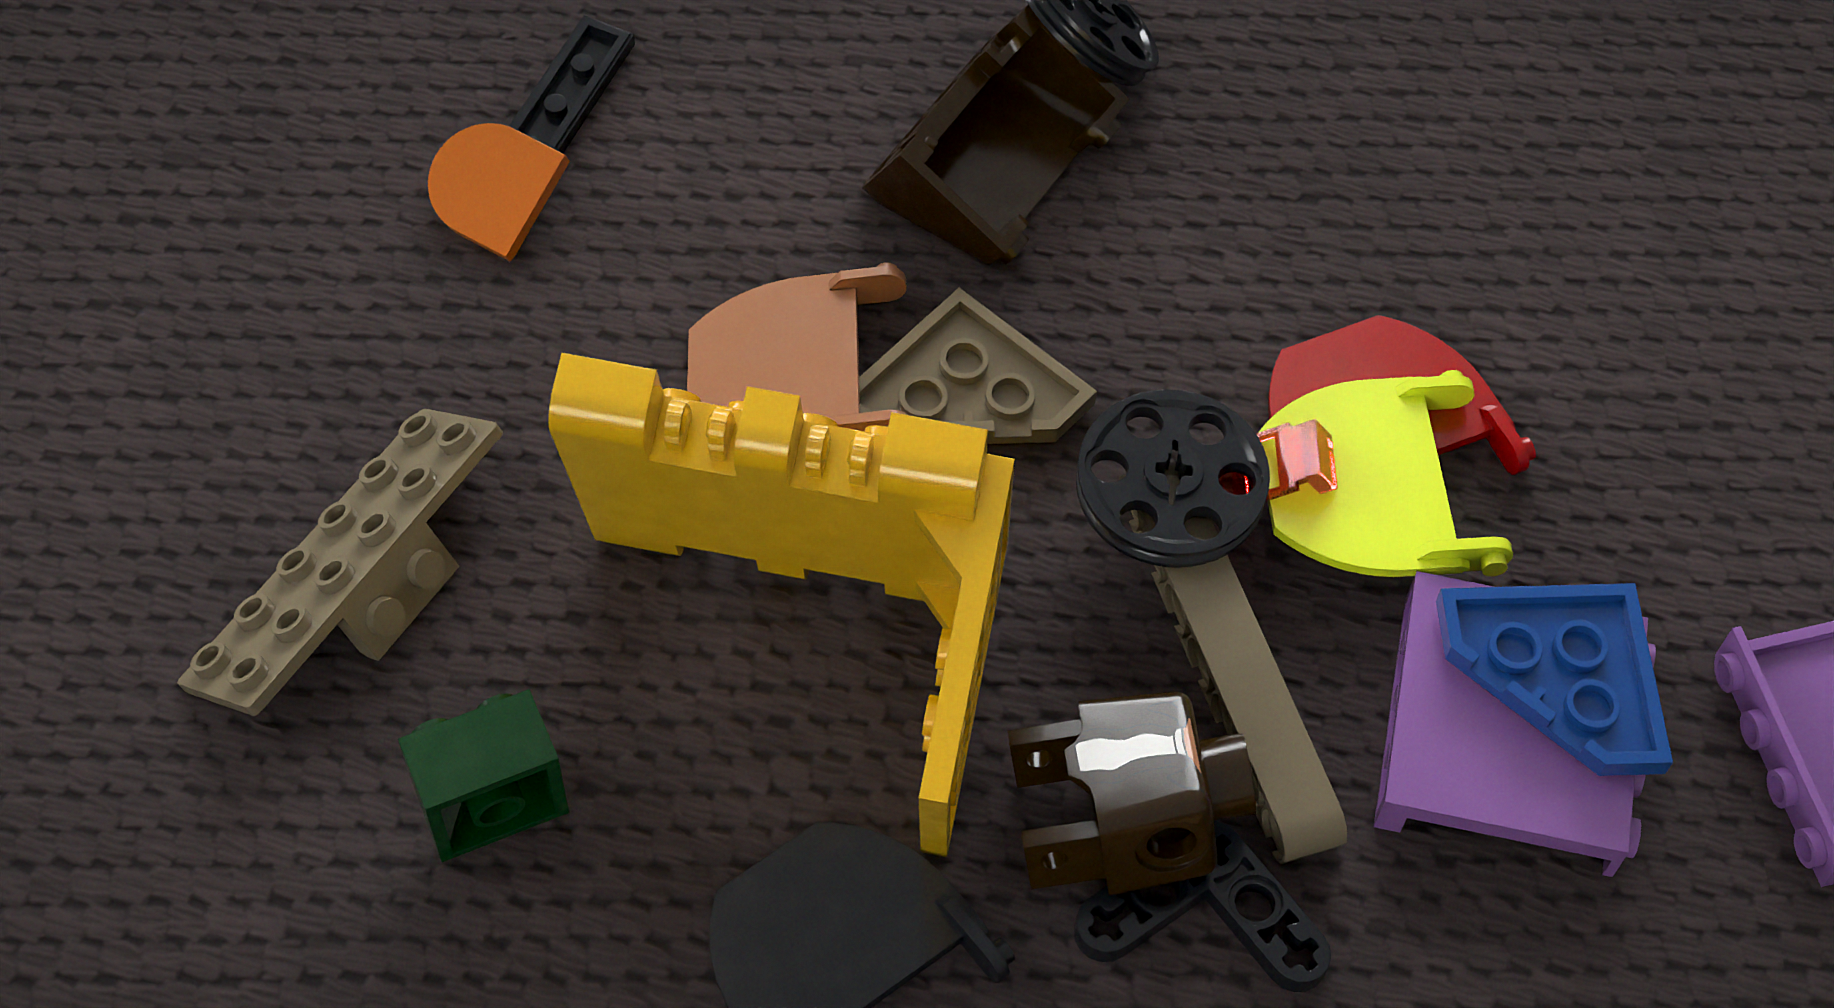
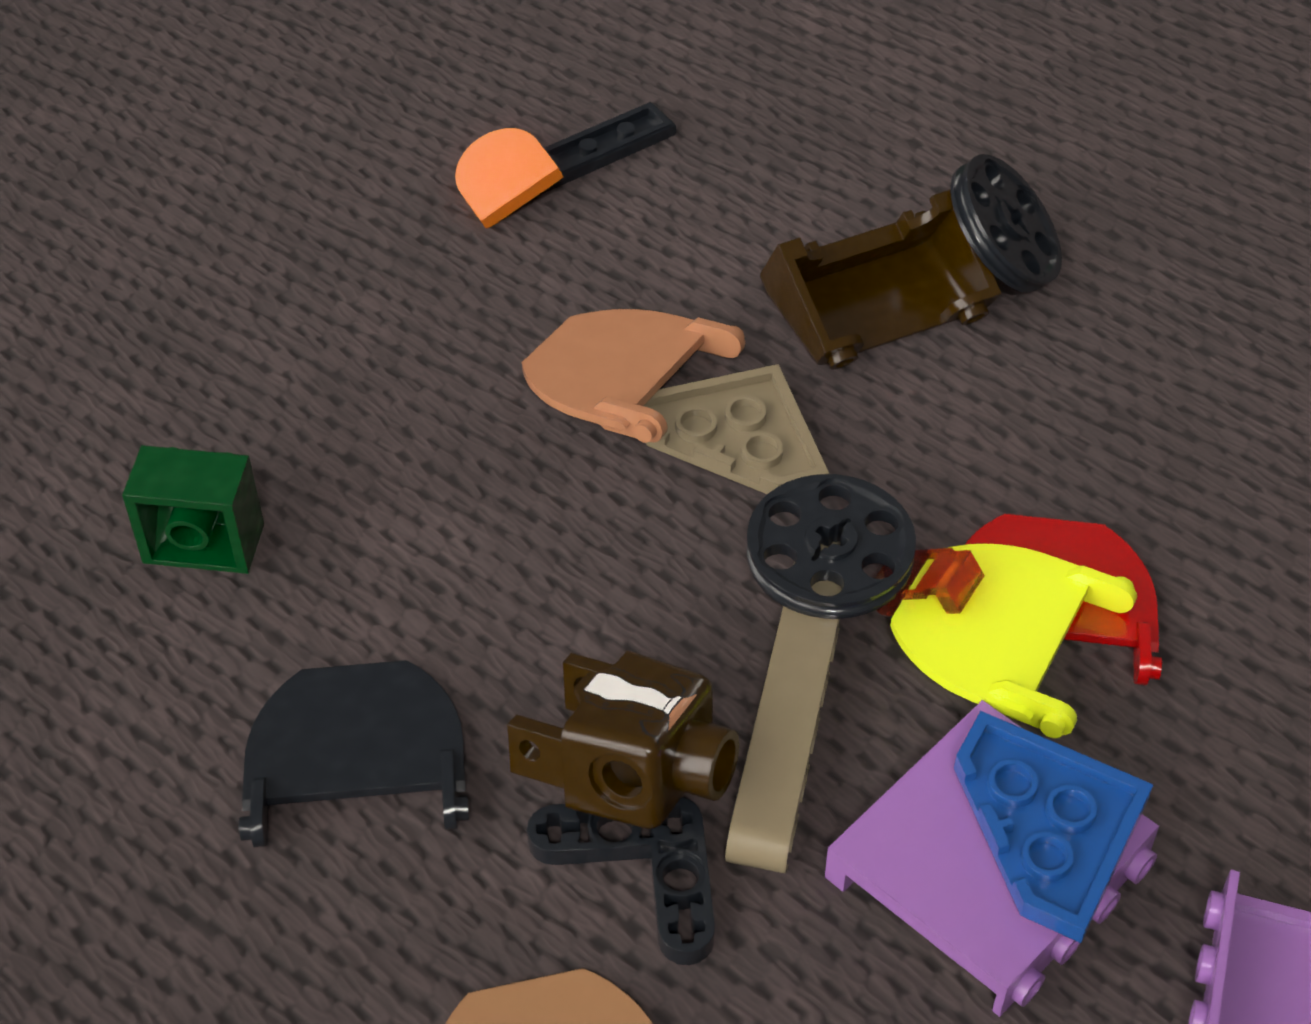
camera: 35 degrees right, 10 degrees down
dark tan bracket [177,409,503,716] -> none
yellow bracket [548,353,1015,857] -> none

